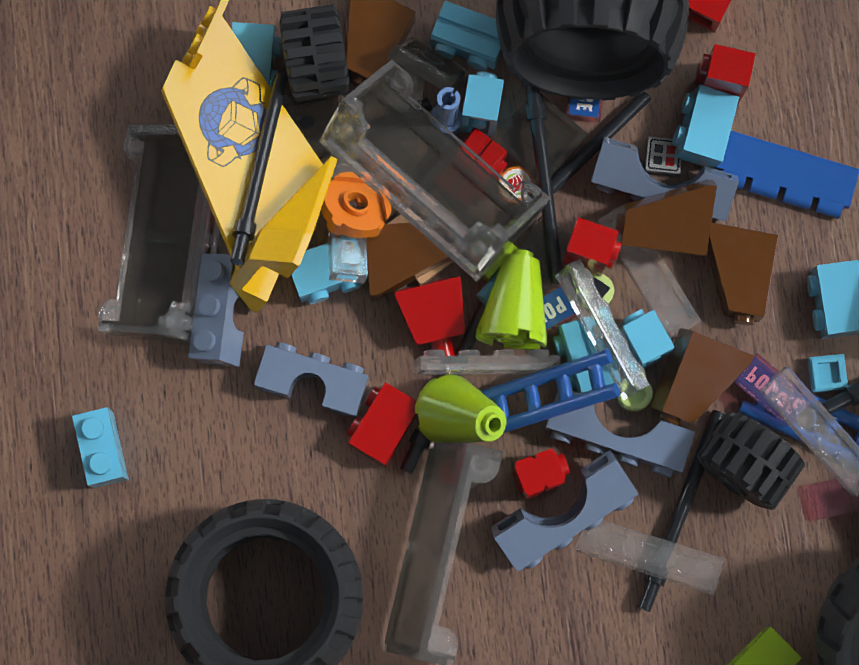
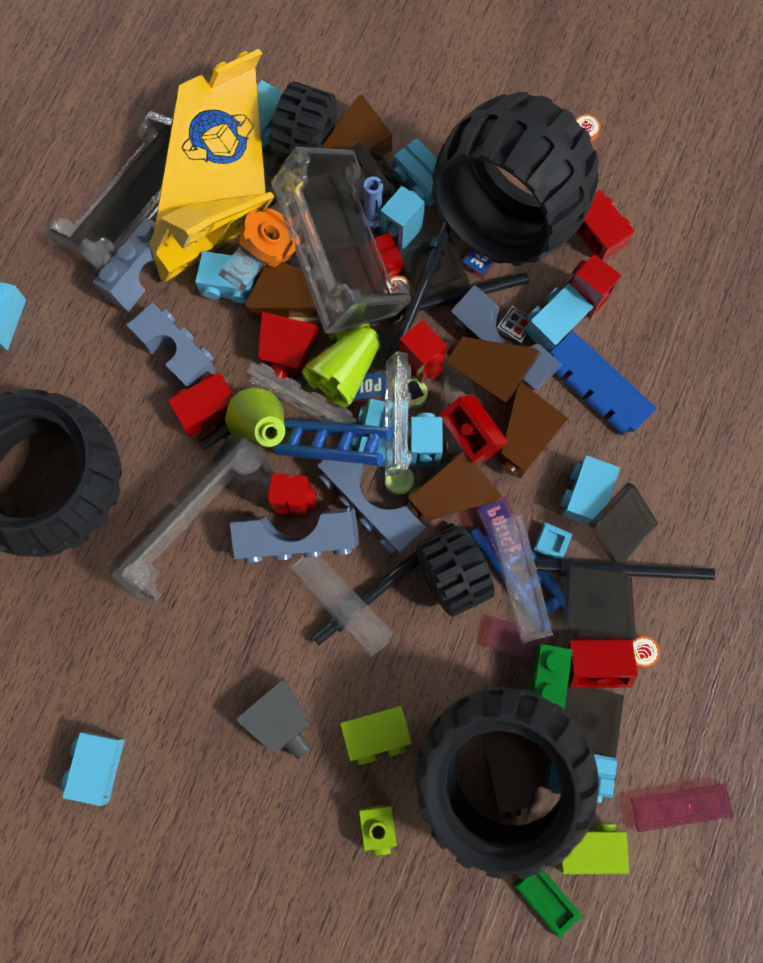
camera: 30 degrees right, 5 degrees down
black bar [230,73,288,265] -> none
none -> red brick [439,395,509,463]

